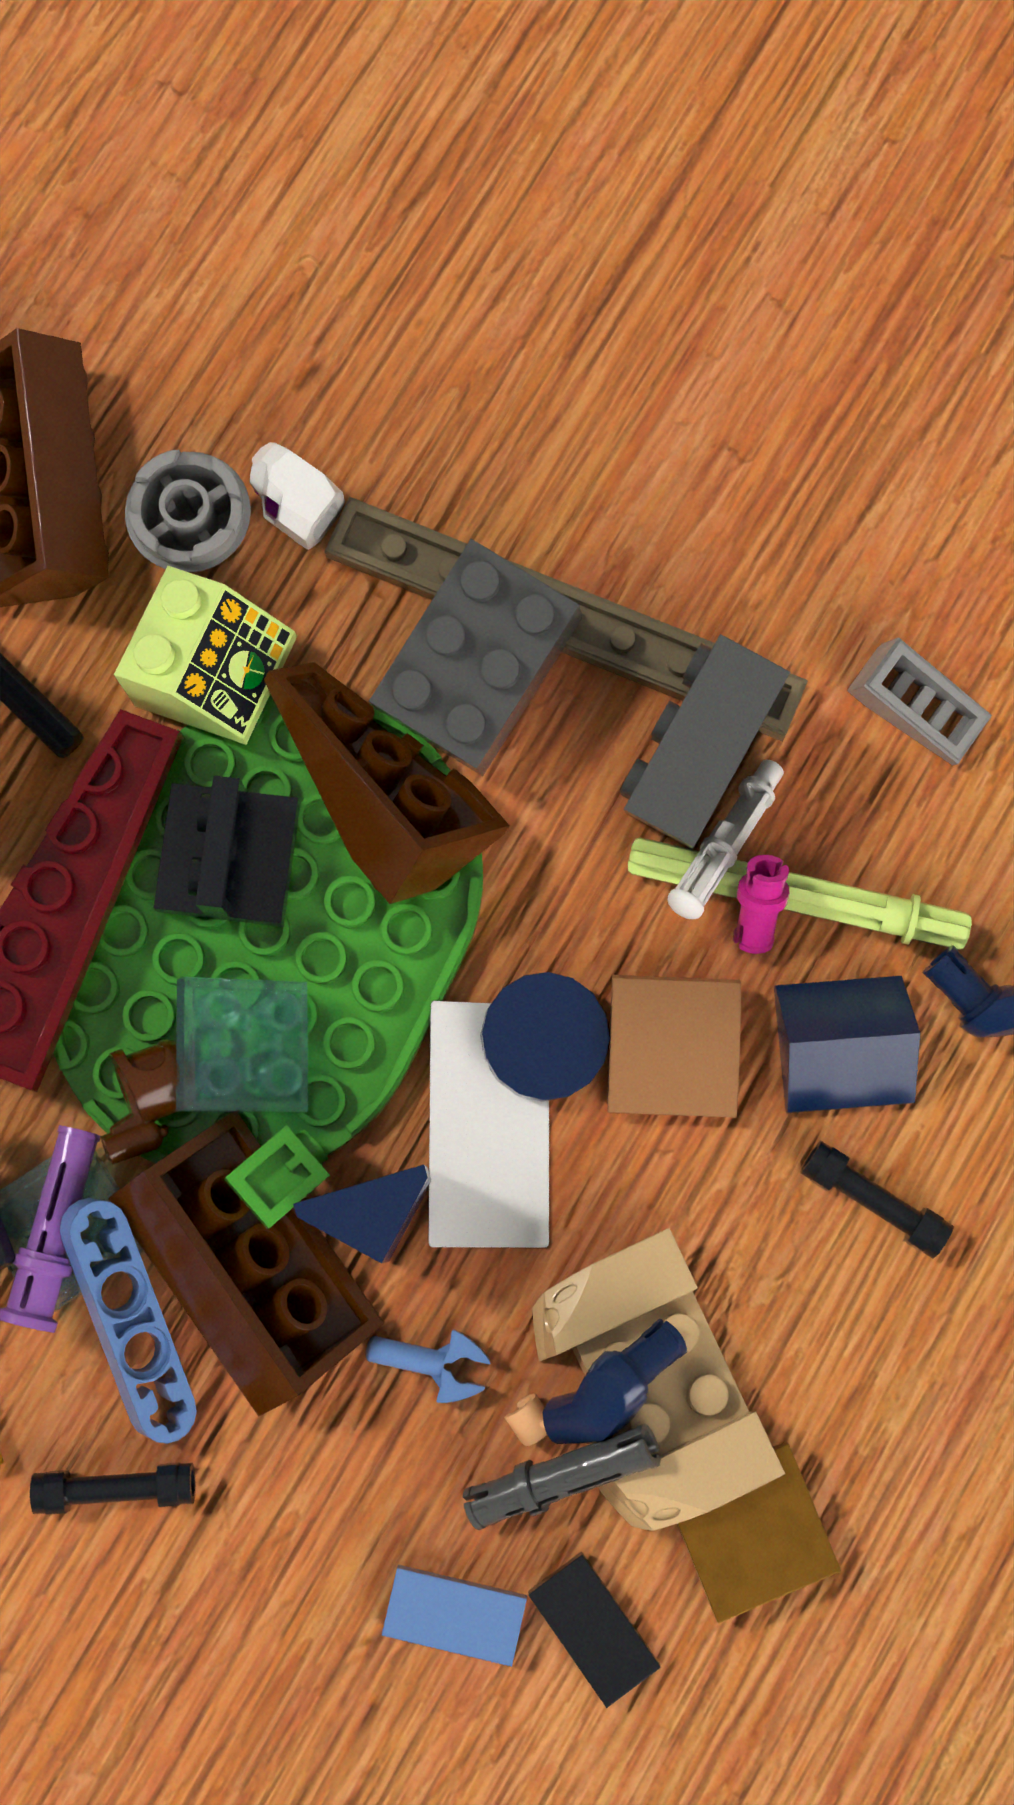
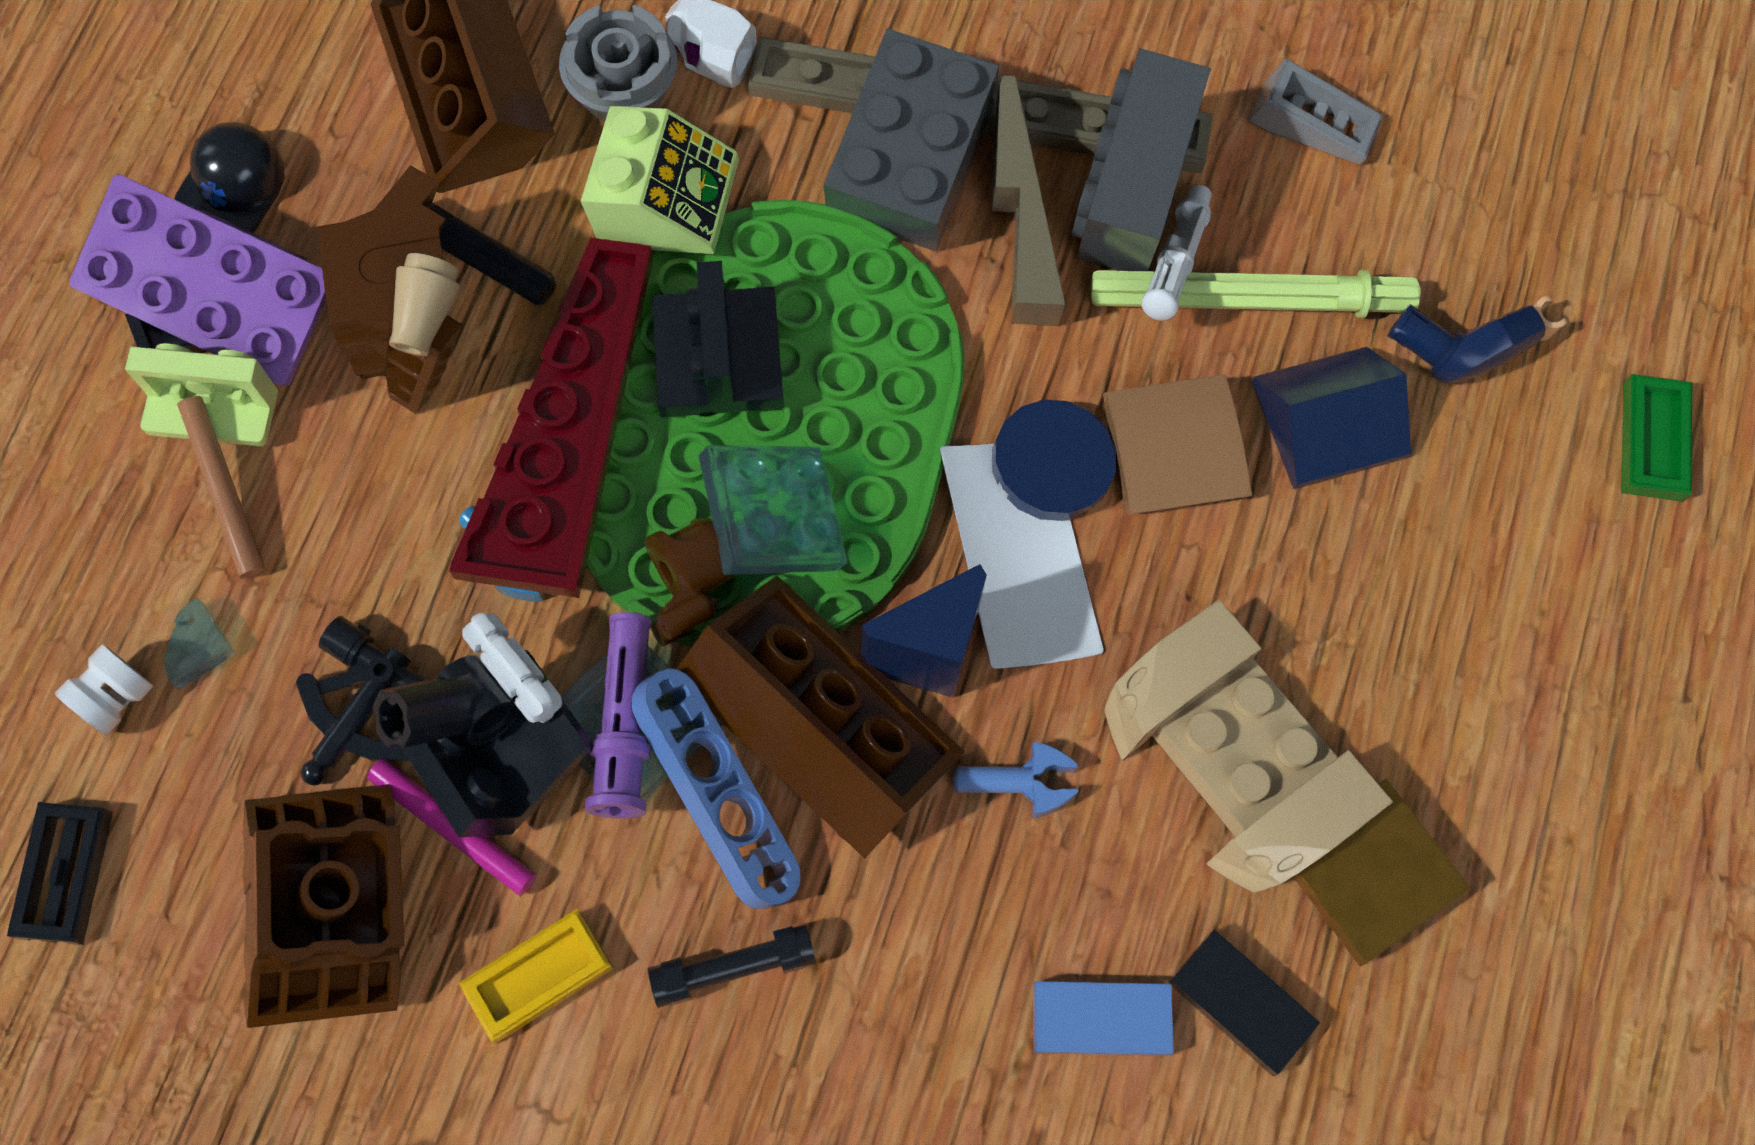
camera: 15 degrees left, 10 degrees down
bright green bracket [224,1125,330,1230] -> none
reddish brown wedge [264,662,510,904] -> none
dark grey pin [463,1424,661,1530] -> none
dark blue arm [504,1319,687,1446] -> none
dark pink pin [733,855,790,954] -> none
black bar [800,1141,954,1259] -> none
none -> dark tan slope [992,75,1065,326]

